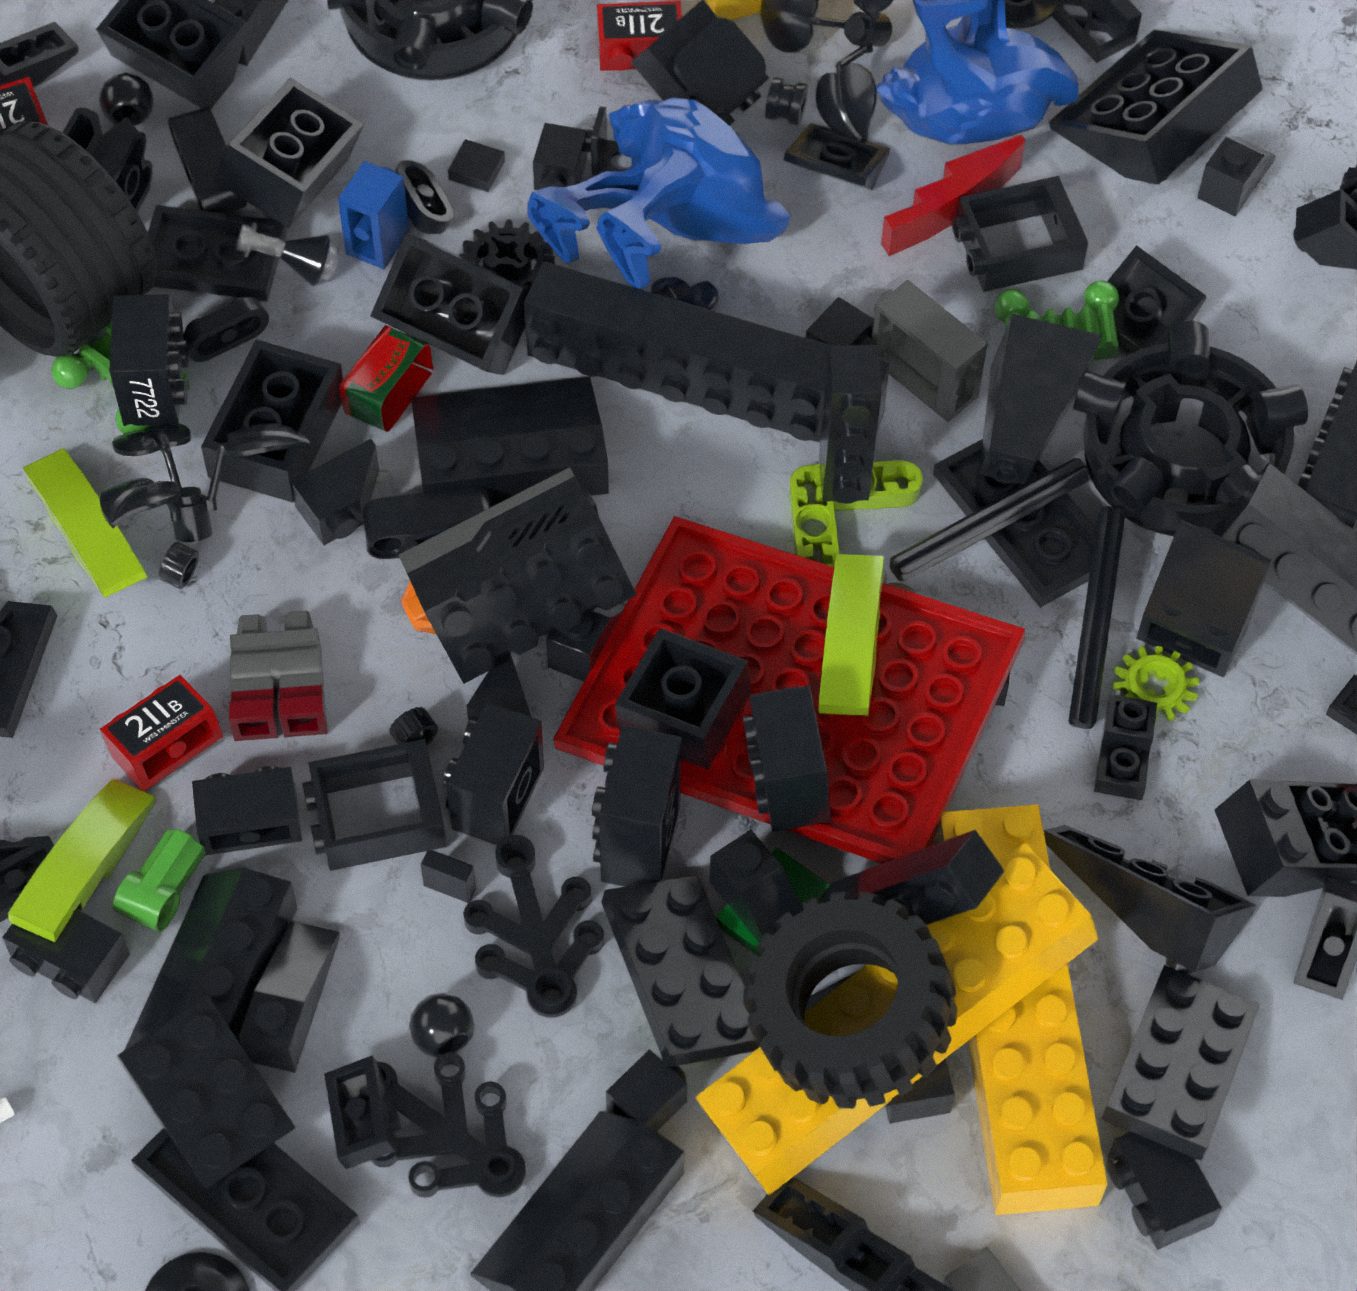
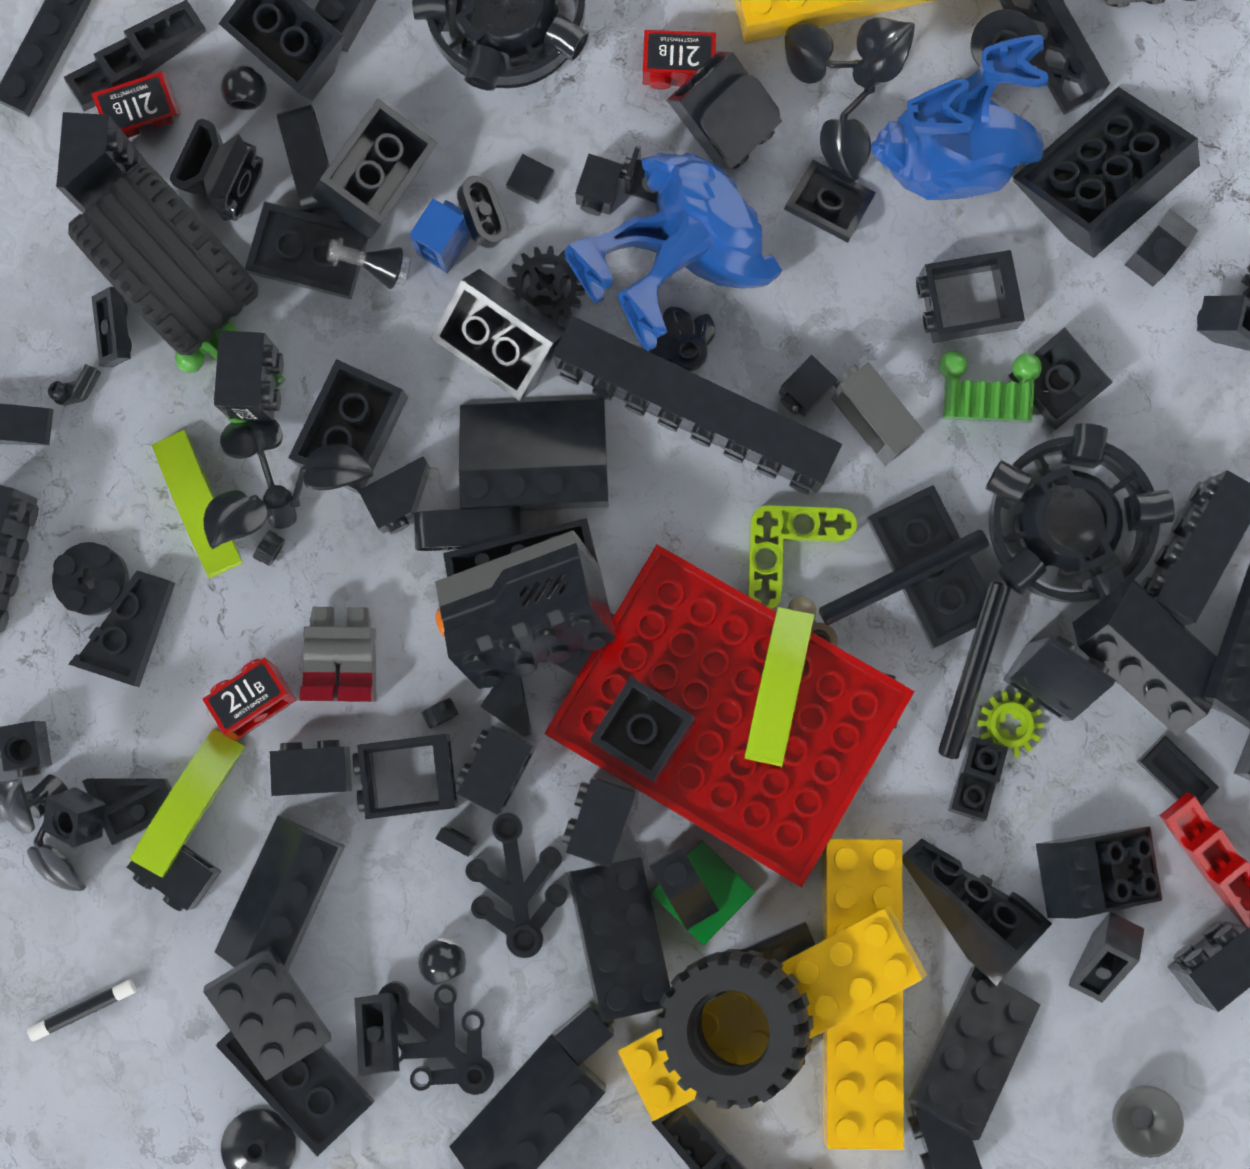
camera: 10 degrees right, 25 degrees up
bright green piece [113,829,206,933] -> none
black plate [182,297,269,362] -> none
black slope [239,921,340,1073] -> none
red piece [338,325,434,432] -> none
black brick [743,685,831,832] -> none
black wheel [765,77,808,126] -> none
black brick [818,830,1005,925] -> none
black brick [819,345,882,504] -> none
red slope [881,134,1026,256] -> none
black slope [979,314,1101,485] -> none

